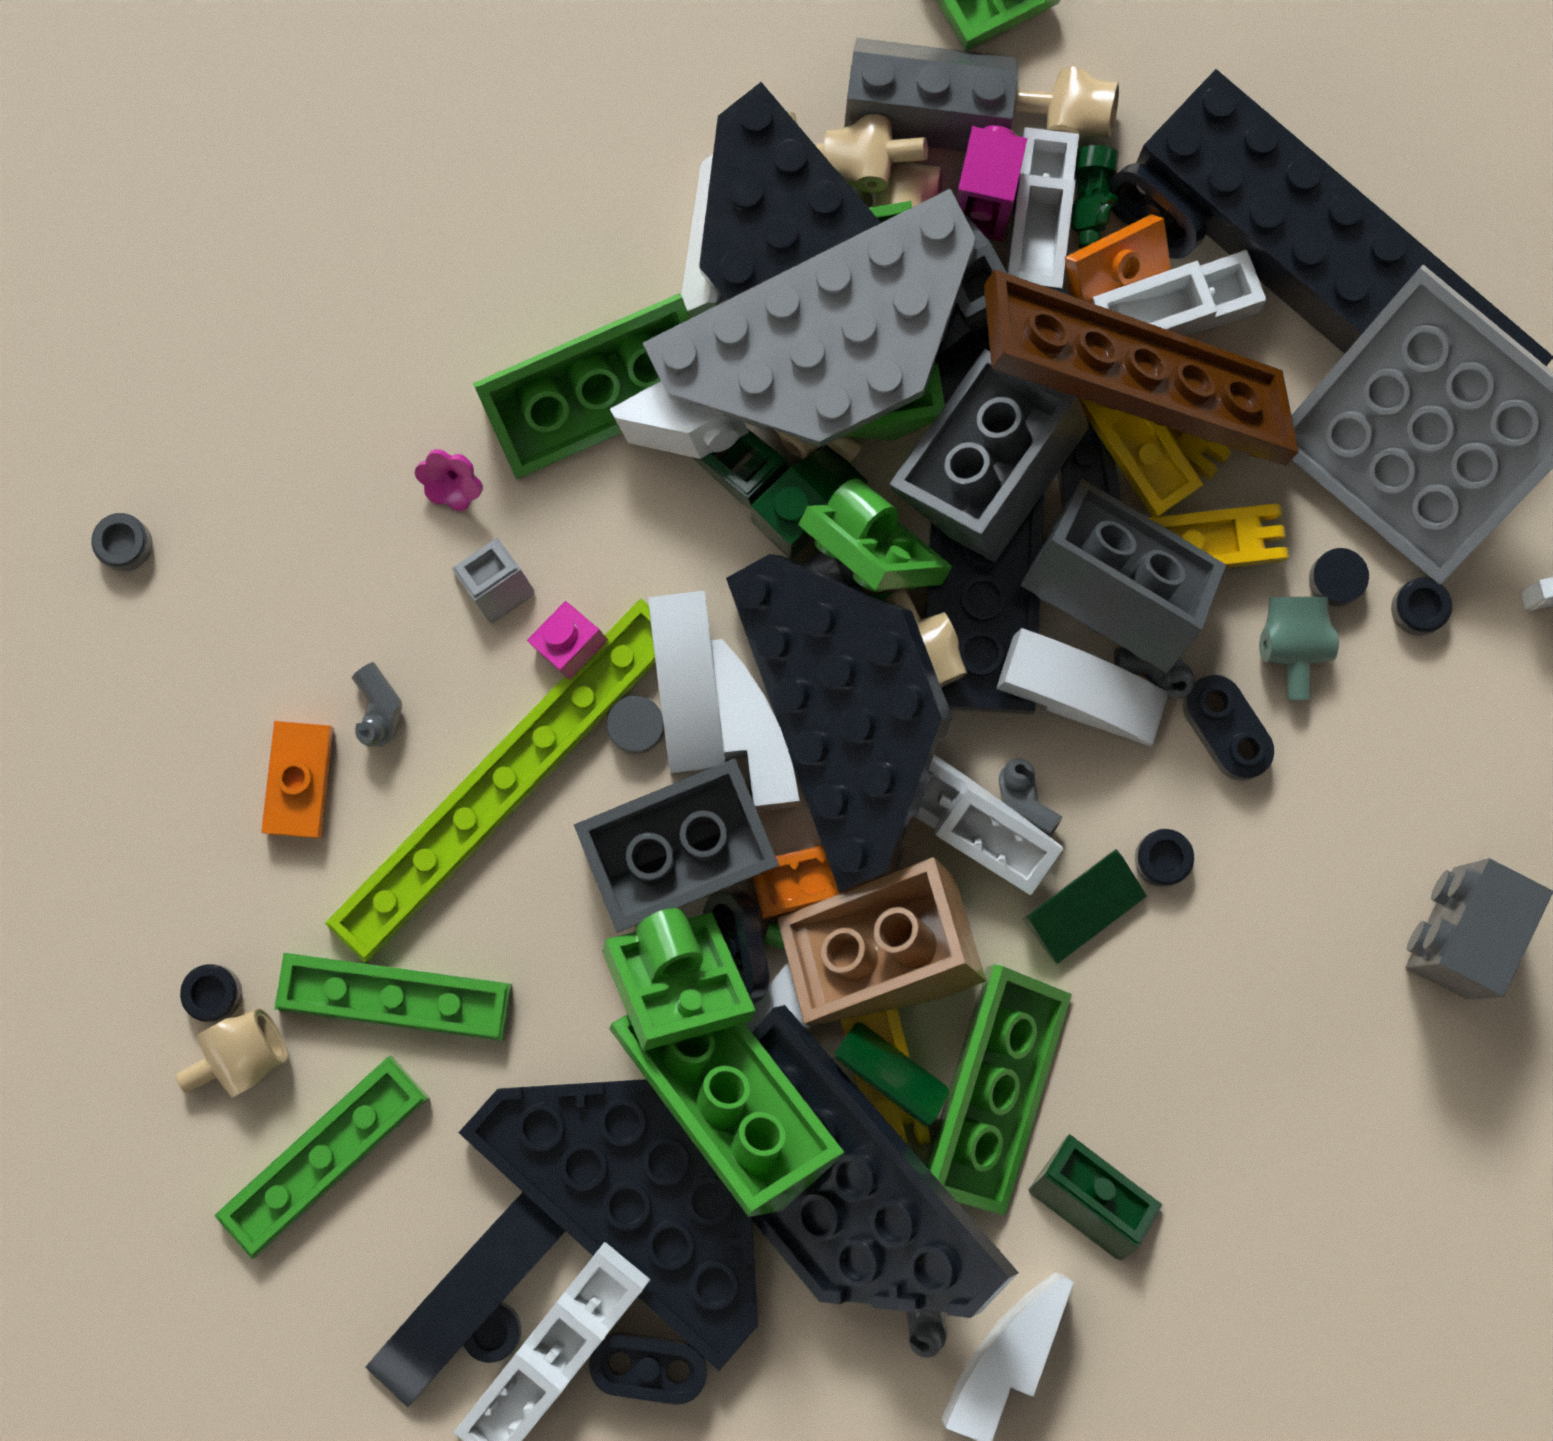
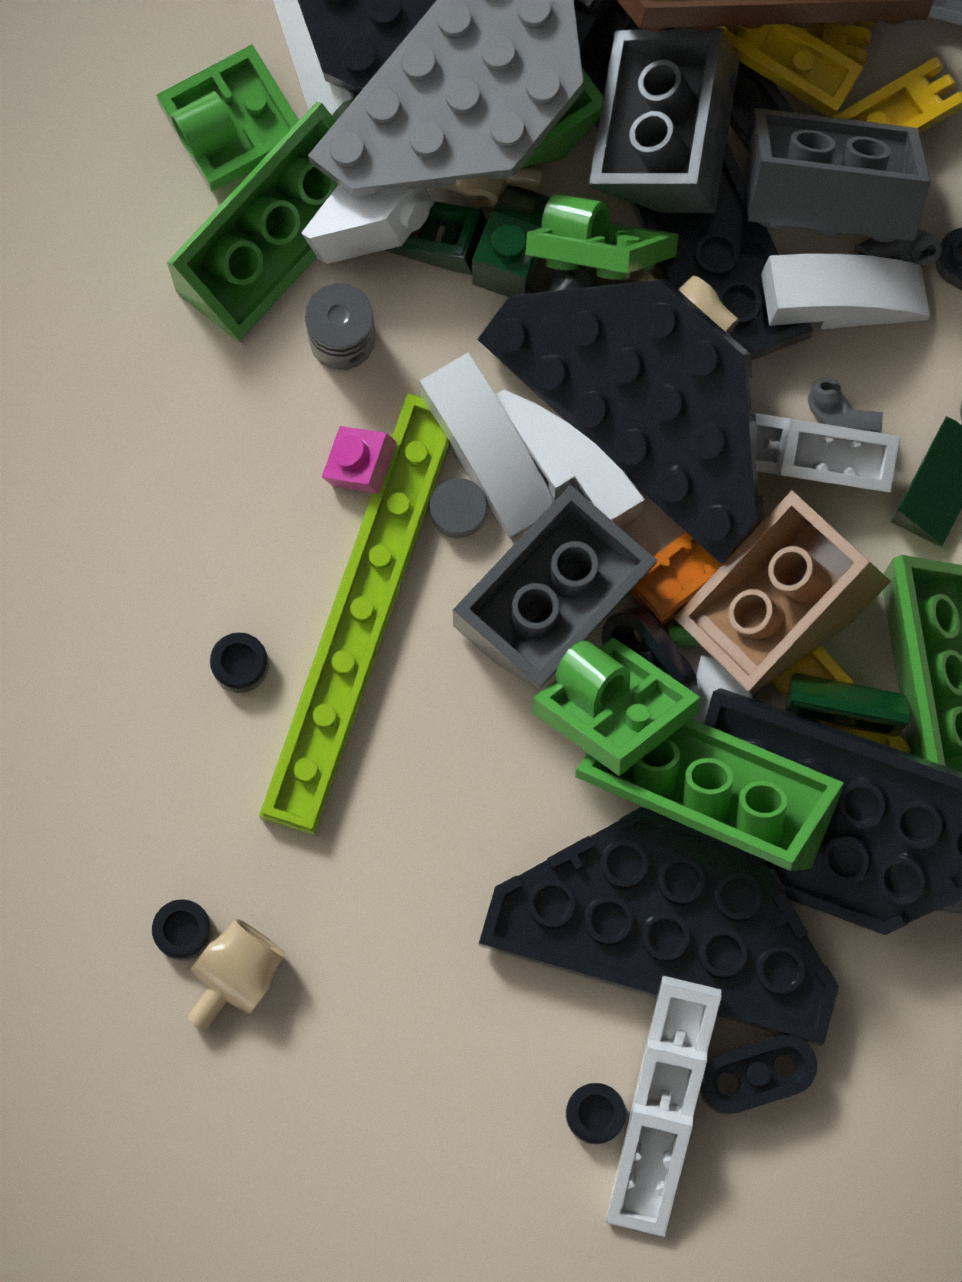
camera: 25 degrees left, 5 degrees down
bright green tile [214,1056,430,1259] -> none
orange plate [261,721,334,839] -> none
bright green tile [274,953,512,1041] -> none
dark grey arm [352,662,402,747] -> none
black slope [365,1192,565,1407] -> none
dark pink plant [414,449,483,511] -> none
light grey slope [452,537,534,623] -> none
none -> bright green plate [156,44,299,192]
none -> black tile [210,632,269,693]
none -> dark grey piece [305,283,375,370]

